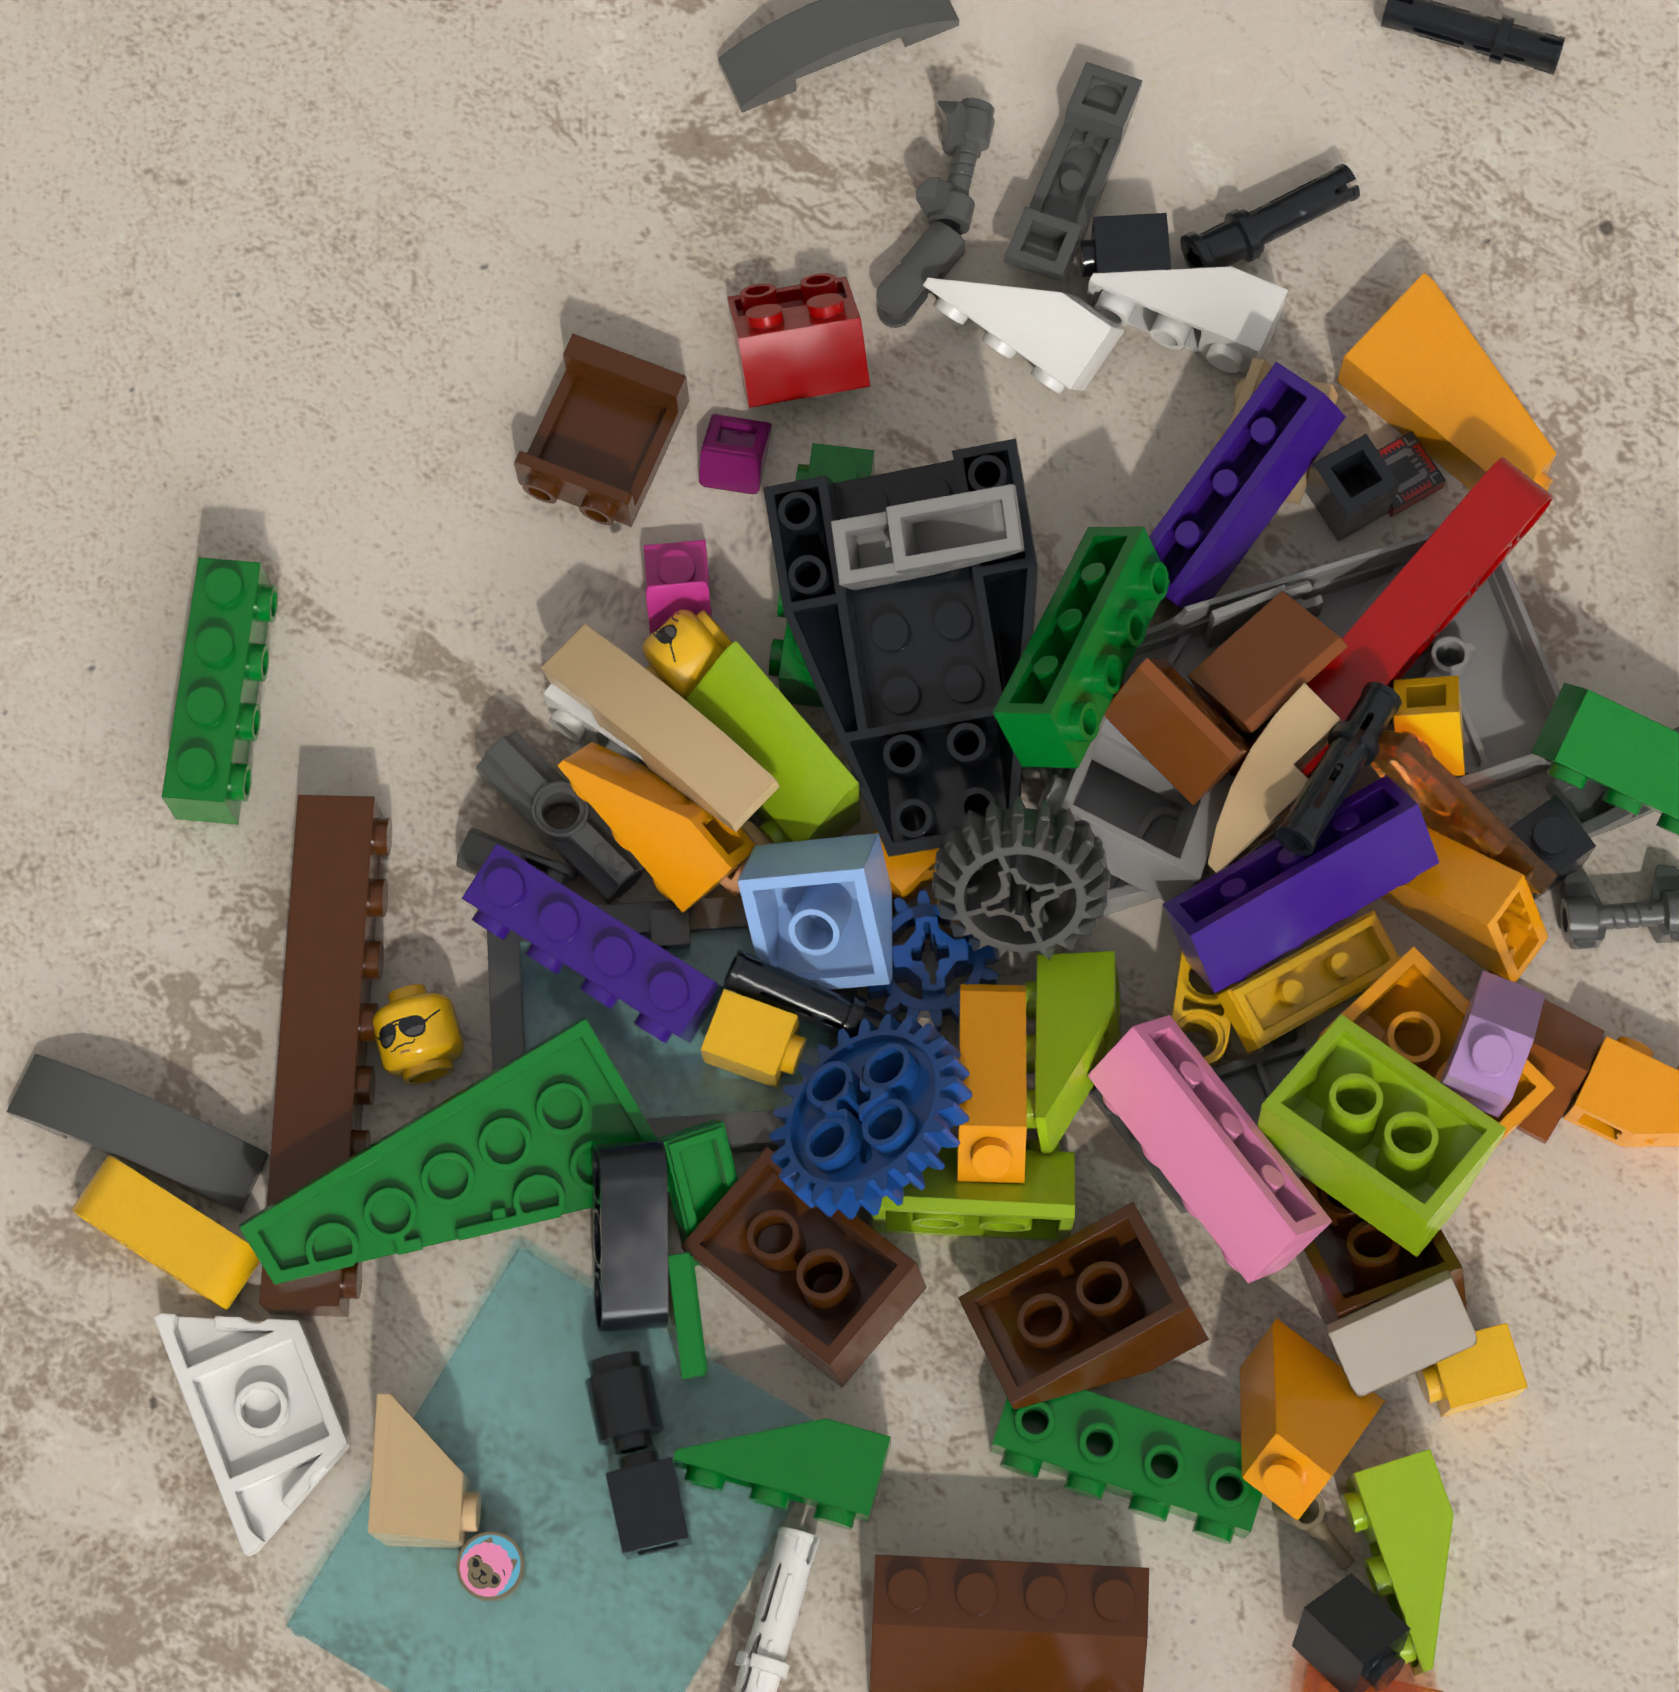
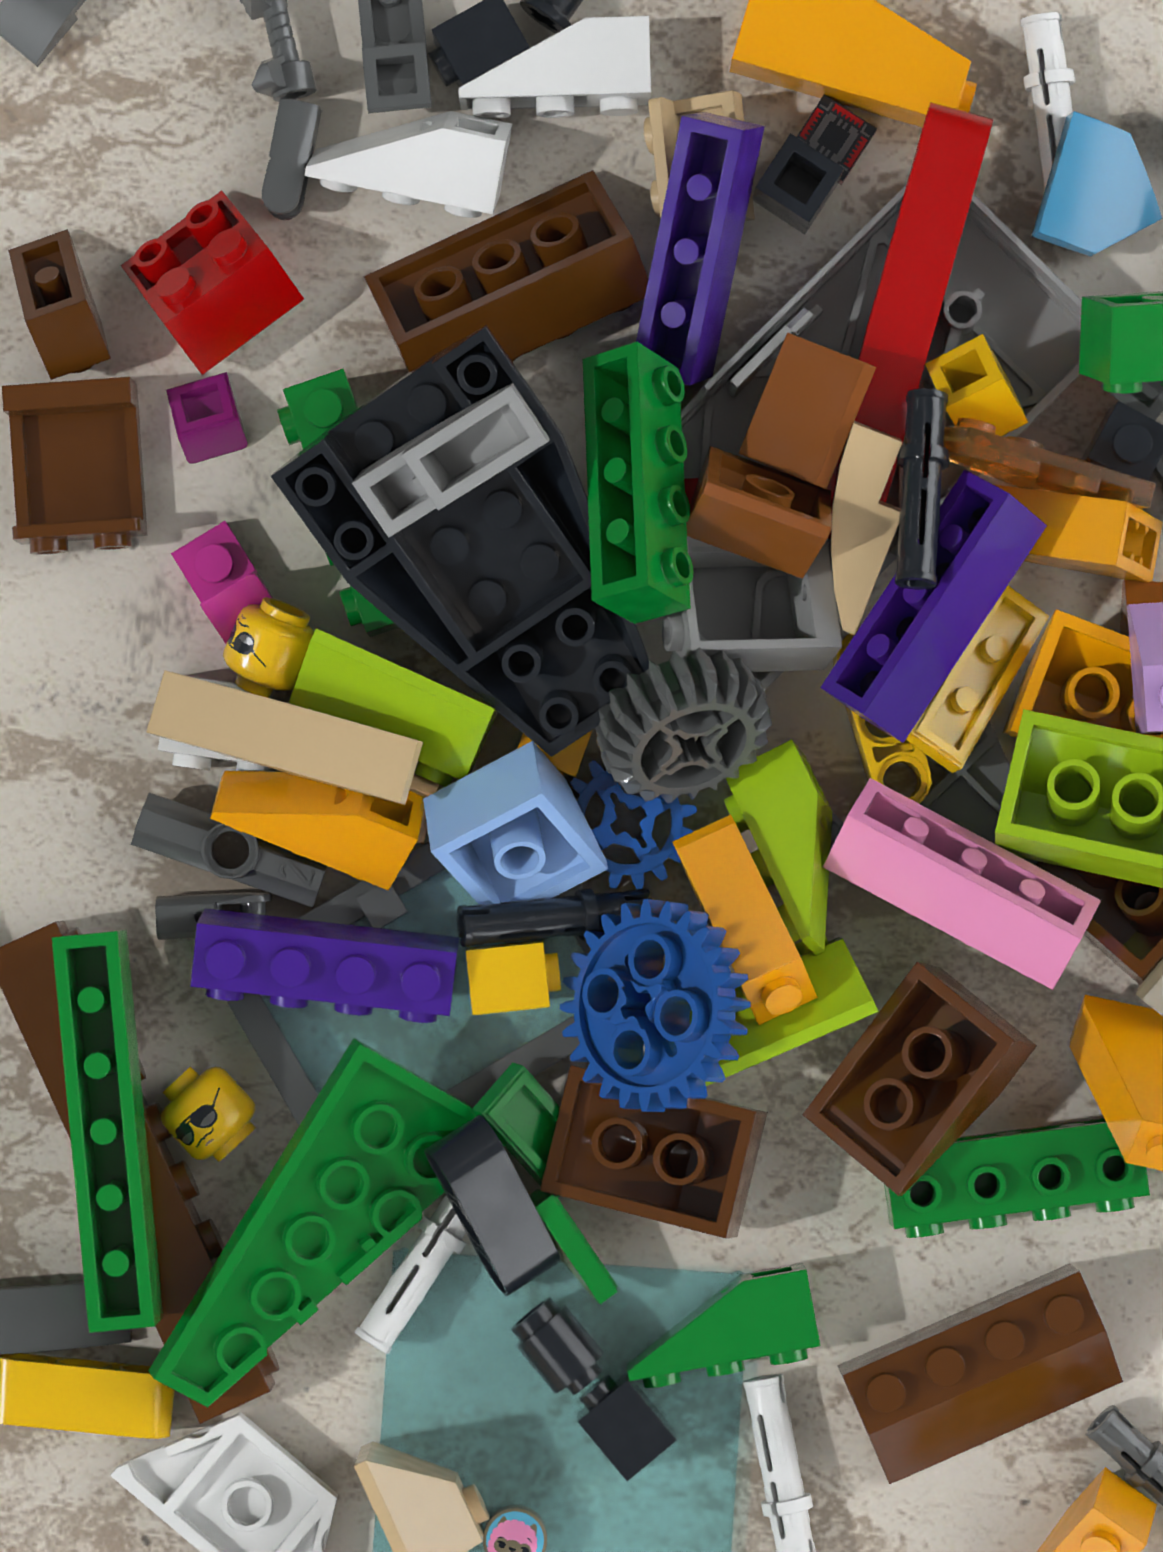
camera: 30 degrees left, 15 degrees up
none -> reddish brown slope [8,229,111,380]
none -> green brick [52,930,163,1333]
none -> white pin [354,1195,466,1354]
none -> reddish brown slope [364,170,649,373]
none -> white pin [1020,12,1075,188]
none -> dark azure slope [1031,111,1163,257]

